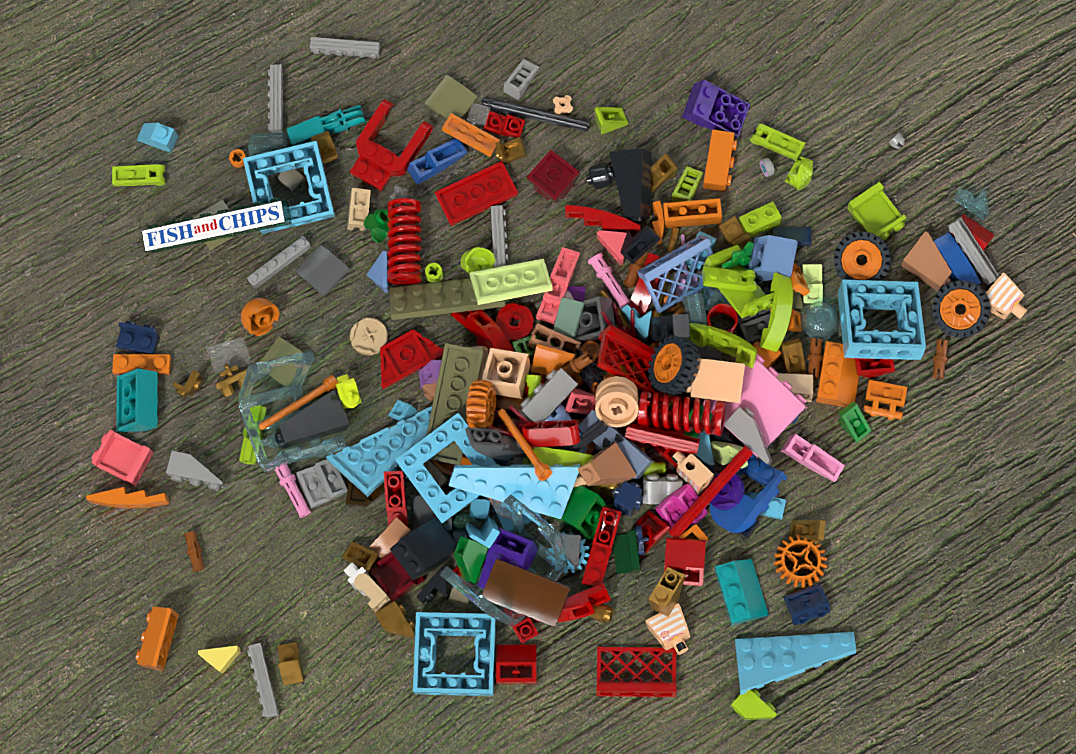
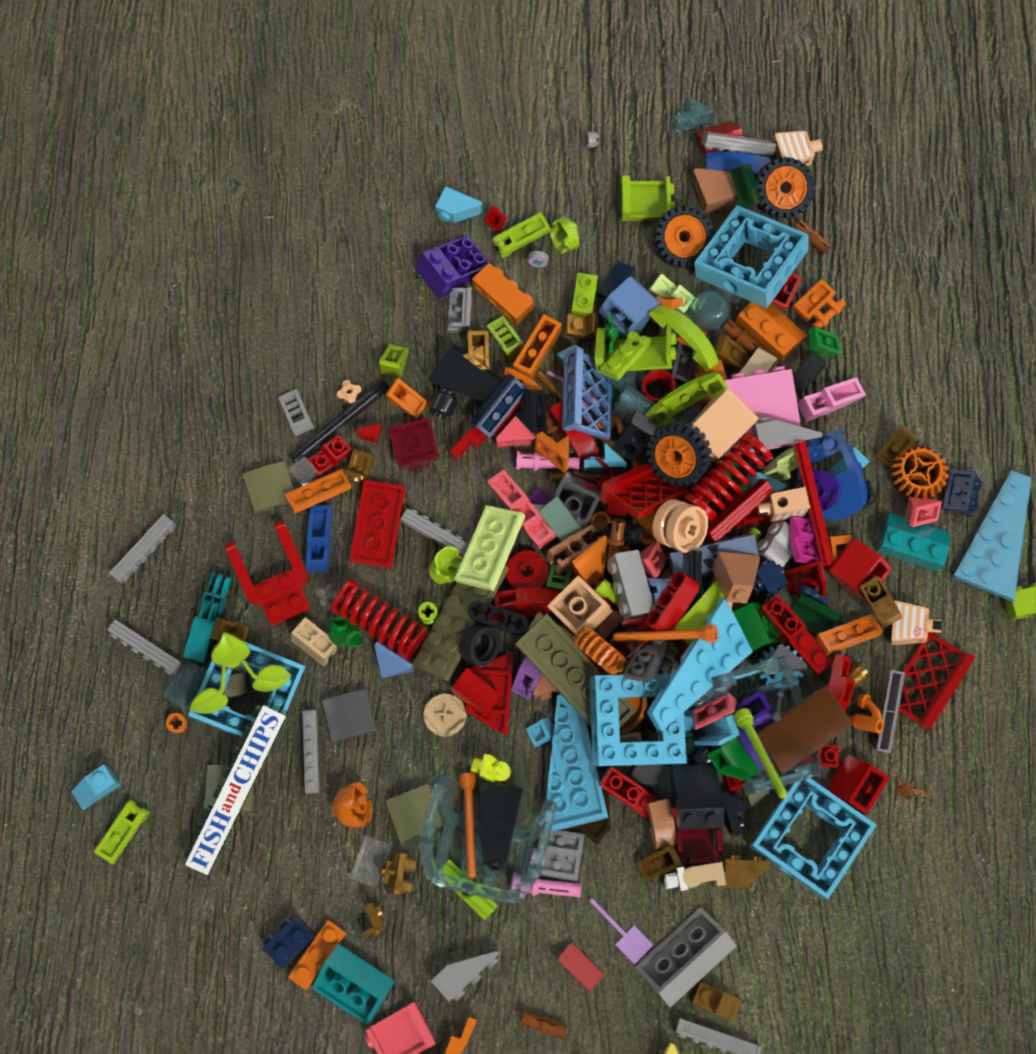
camera: 65 degrees left, 0 degrees up
none -> lime plant [189,632,291,714]
none -> red slope [357,424,383,444]
none -> orange slope [385,378,428,419]
none -> medium azure slope [435,186,482,223]
none -> light grey hinge [447,287,472,333]
none -> red brick [451,668,501,718]
none -> black tyre [459,623,500,667]
none -> black beam [468,601,529,636]
none -> dark blue slope [470,374,528,439]
none -> red slope [483,205,508,233]
none -> orange slope [535,432,569,473]
none -> red slope [557,942,604,992]
none -> lavender piece [589,898,653,964]
none -> light grey slope [635,907,736,1007]
none -> coral slope [691,693,737,730]
none -> dark green panel [730,164,762,208]
none -> lime piece [733,708,787,799]
none -> dark grey hinge [772,691,784,722]
none -> black tyre [793,352,827,392]
none -> orange plate [816,614,883,656]
none -> orange plant [849,694,884,734]
none -> light grey piece [877,670,905,753]
none -> clear orange hand [899,783,931,797]
none -> coral slope [905,496,942,527]

